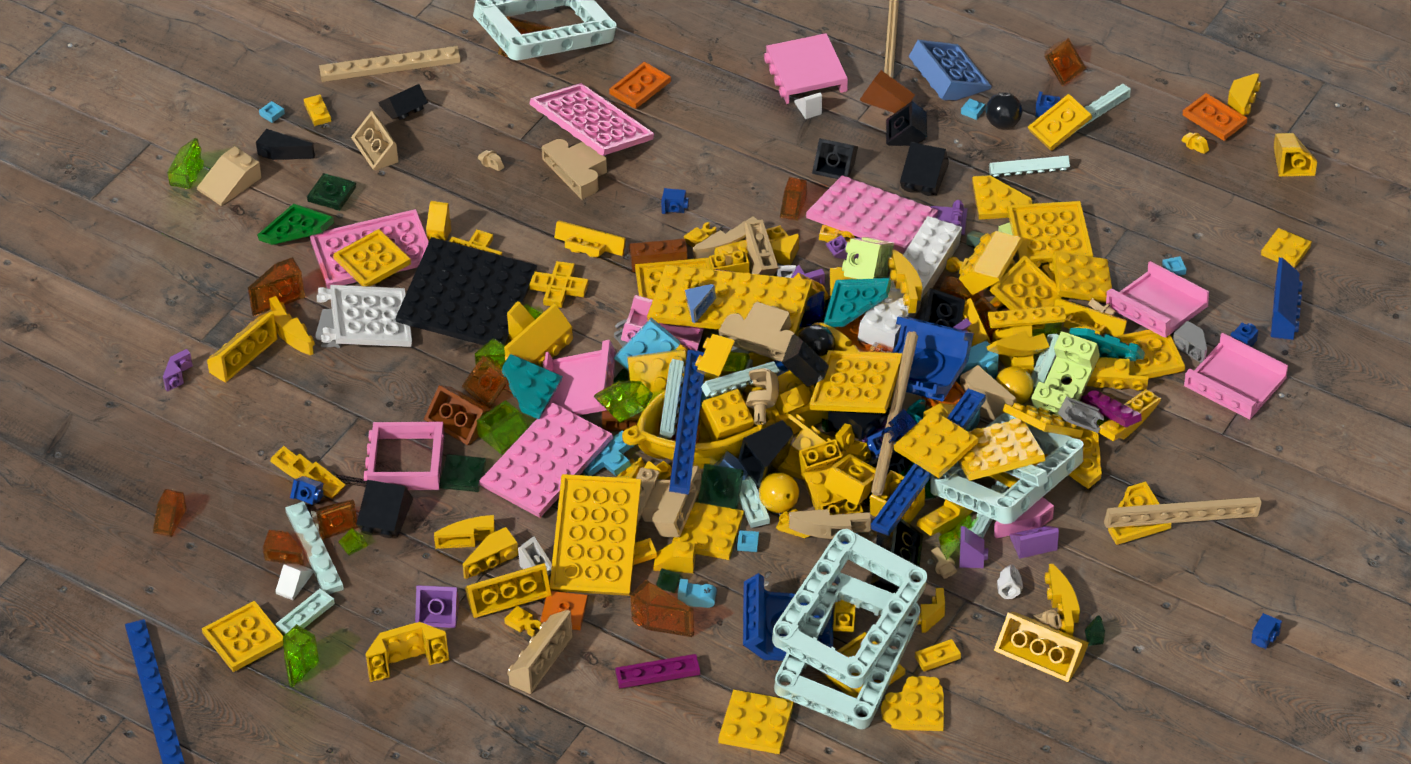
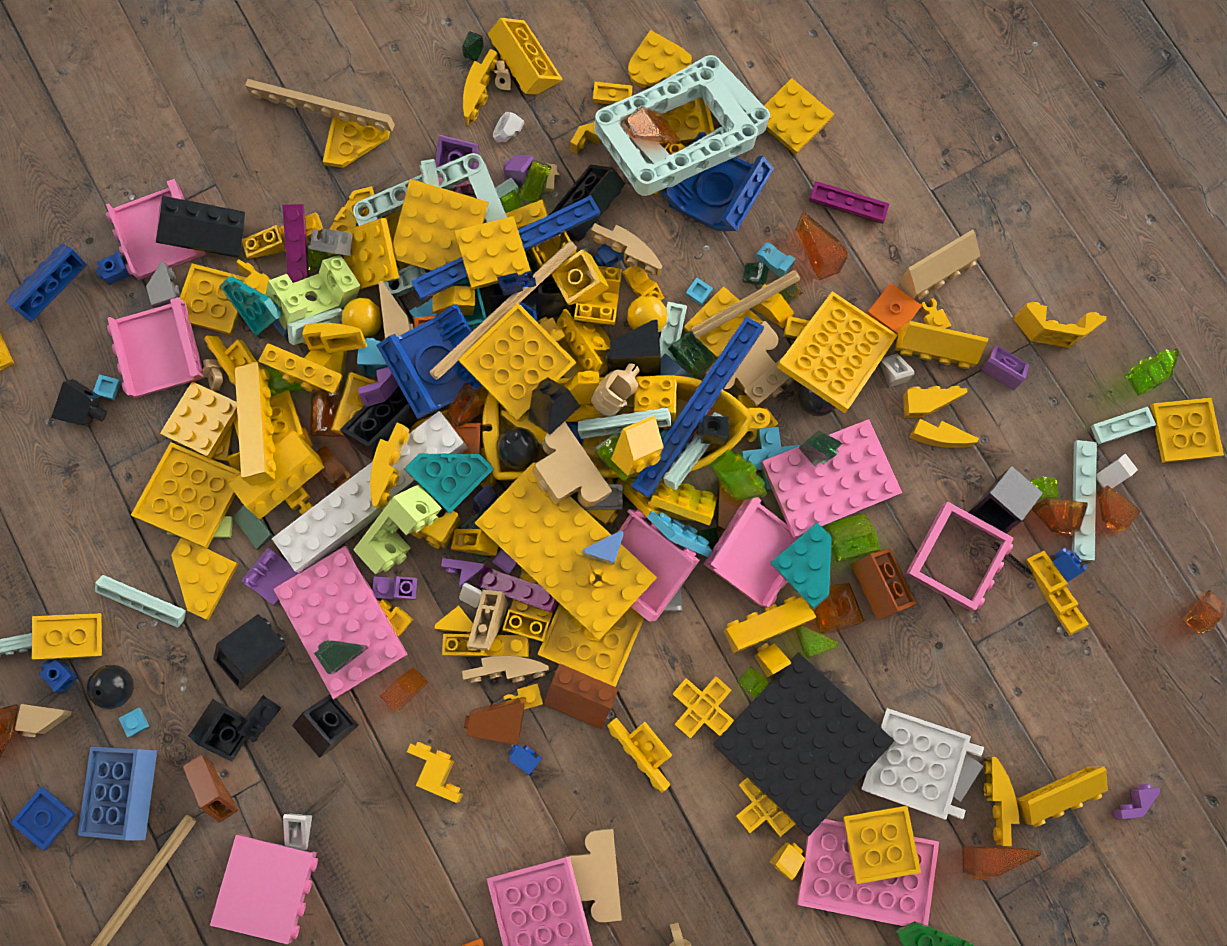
camera: 160 degrees left, 30 degrees up
clear green plate [439,454,486,492] -> none
none -> blue plate [11,787,76,851]
none -> tan slope [15,704,72,737]
none -> black torso [51,379,107,425]
none -> black slope [155,196,245,258]
none -> yellow brick [235,362,276,486]
none -> black plate [236,695,281,742]
none -> clear green slope [314,640,369,674]
none -> yellow bracket [407,741,463,803]
none -> dark orange slope [464,697,526,745]
none -> clear orange slope [624,105,681,144]
none -> tan axle [691,270,800,338]
none -> black brick [697,415,729,445]
none -> clear green slope [742,263,769,286]
none -> clear green slope [799,430,842,466]

